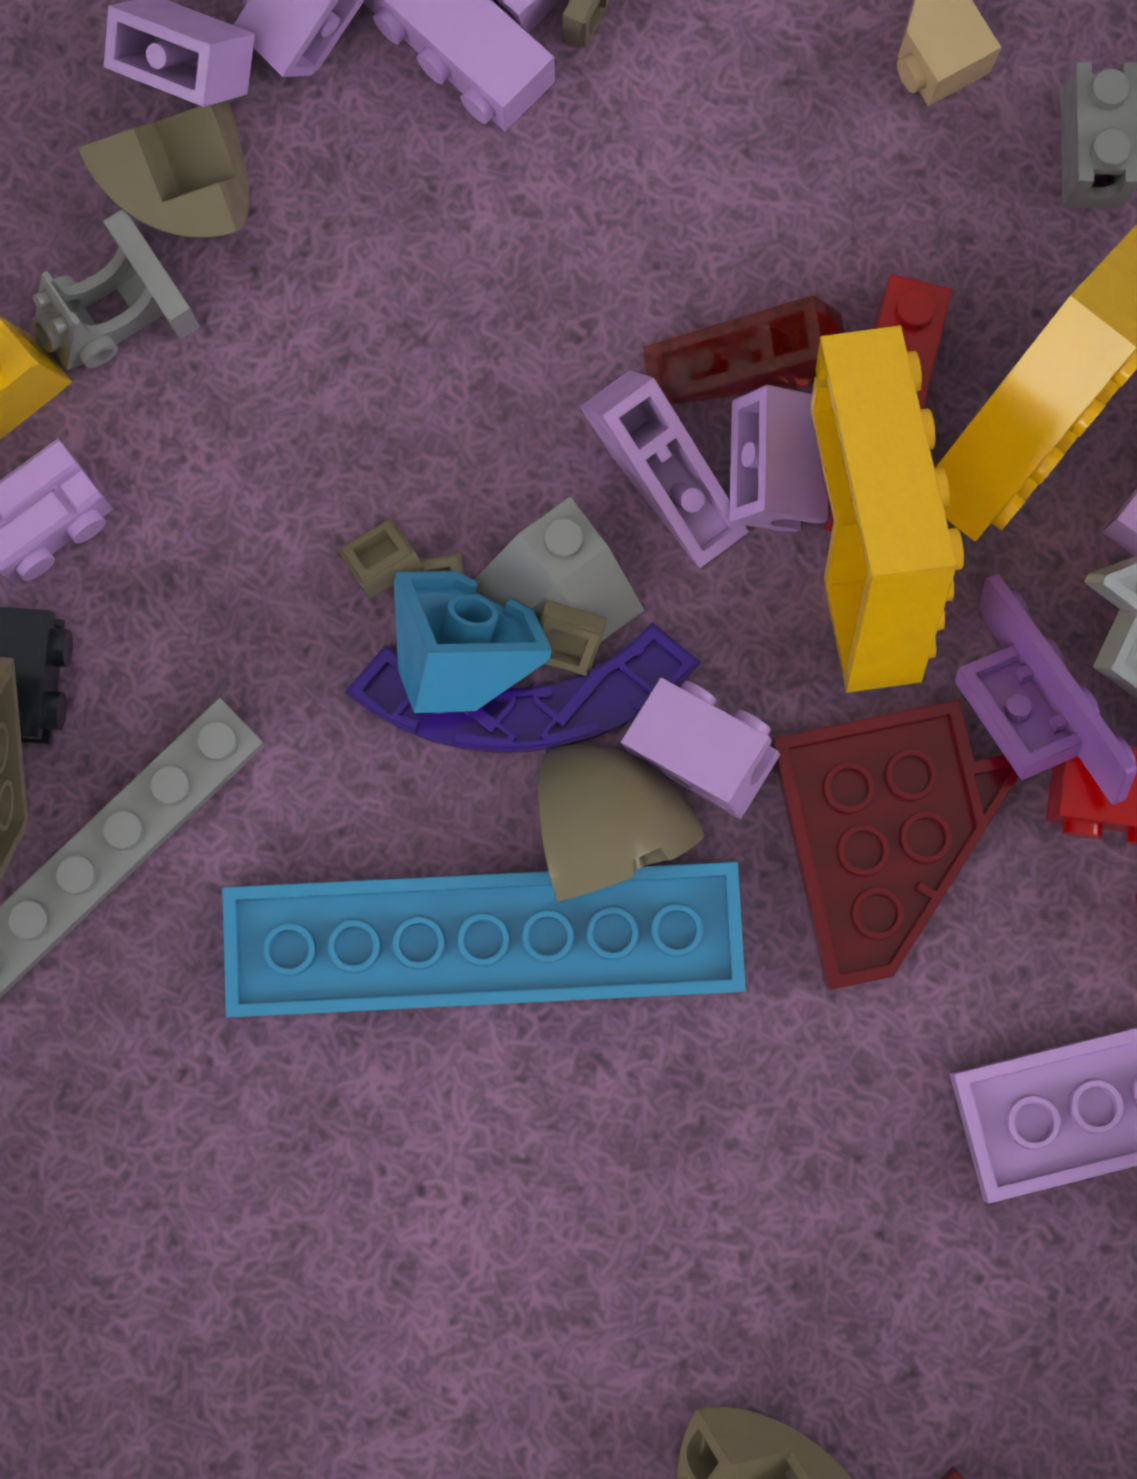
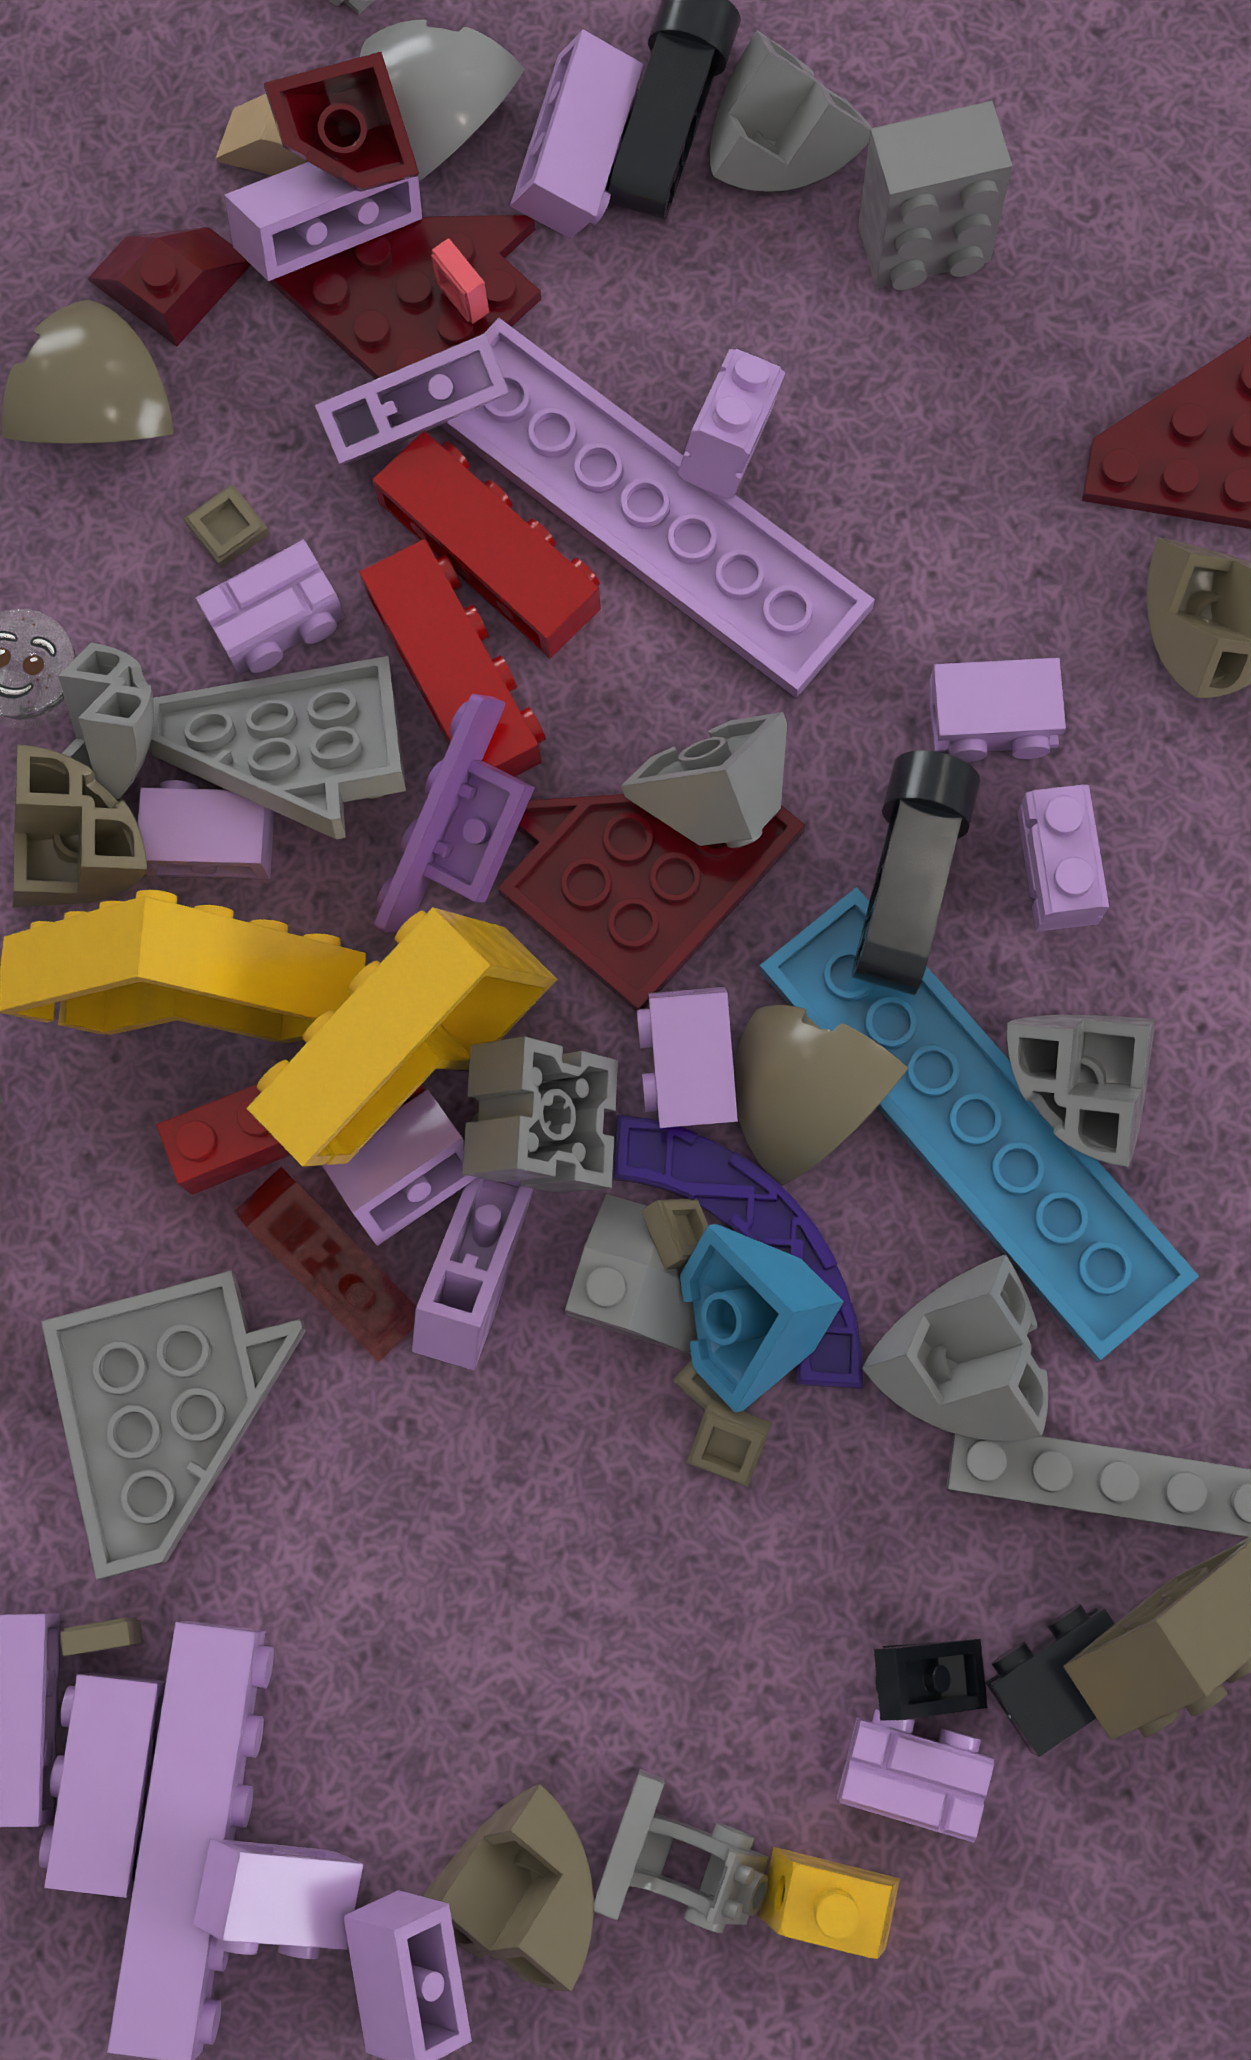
camera: 120 degrees left, 5 degrees down
none -> light grey wing [41,1270,306,1580]
none -> light grey brick [462,1036,618,1193]
none -> light grey slope [621,712,787,848]
none -> black beam [852,750,980,995]
none -> light grey brick [862,1254,1048,1441]
none -> black slope [874,1639,988,1721]
none -> lavender brick [929,658,1066,762]
none -> light grey brick [1007,1015,1155,1167]
none -> lavender brick [1017,784,1109,932]

